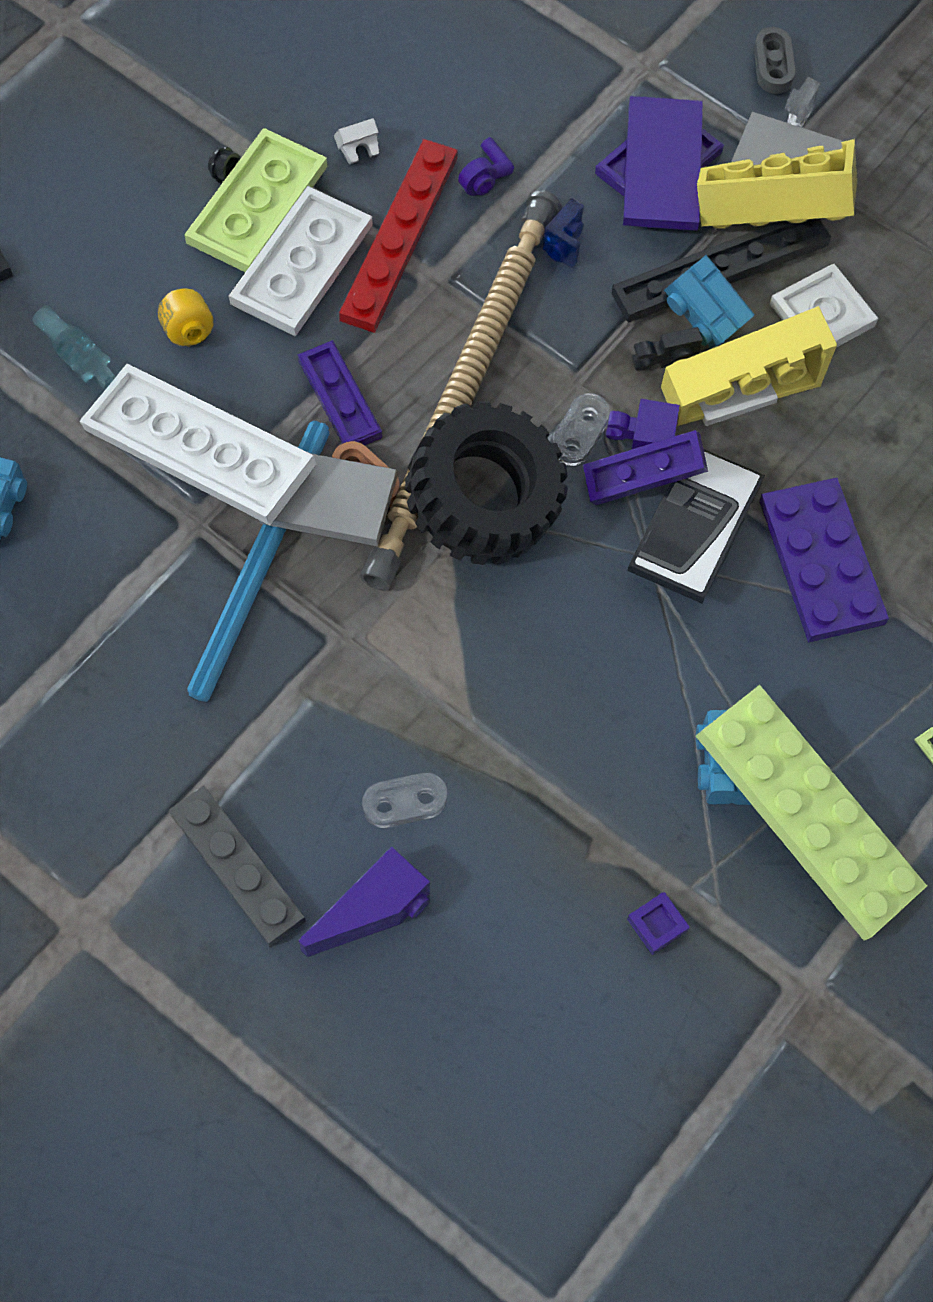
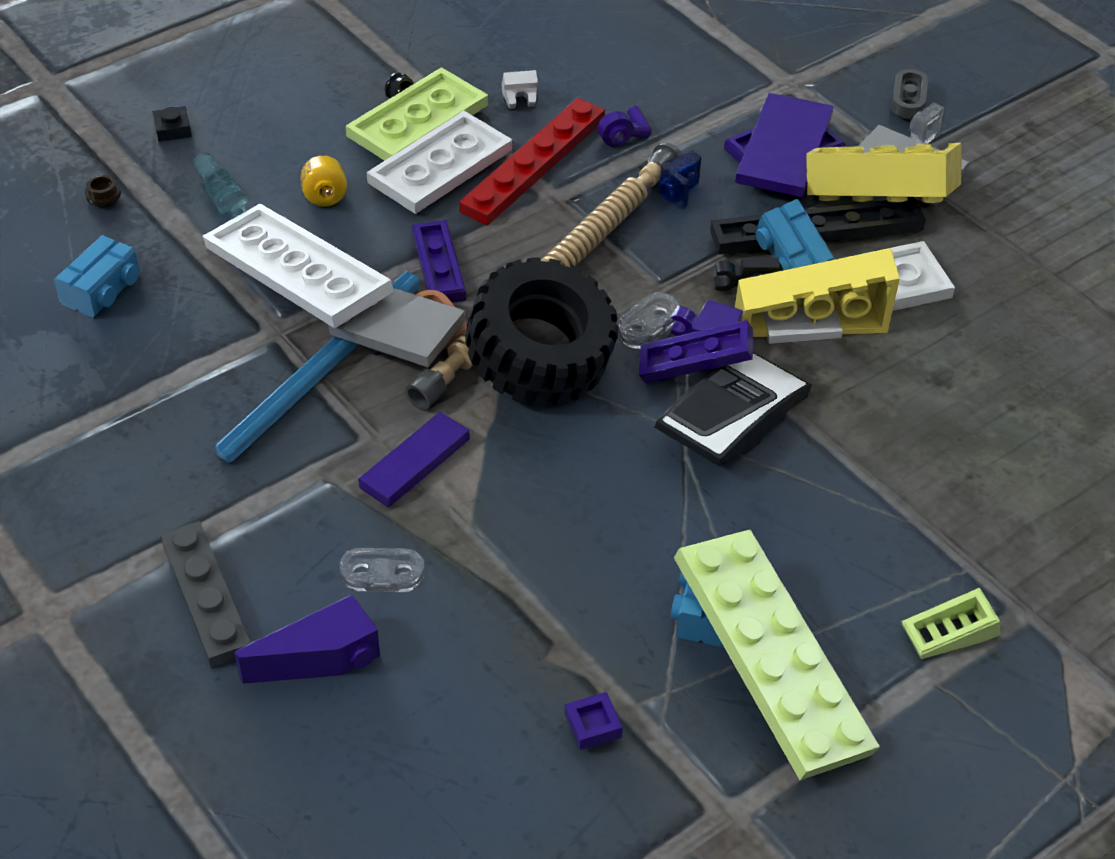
camera: 15 degrees right, 20 degrees down
dark purple plate [759,478,889,643] -> none
none -> dark purple tile [358,412,470,508]

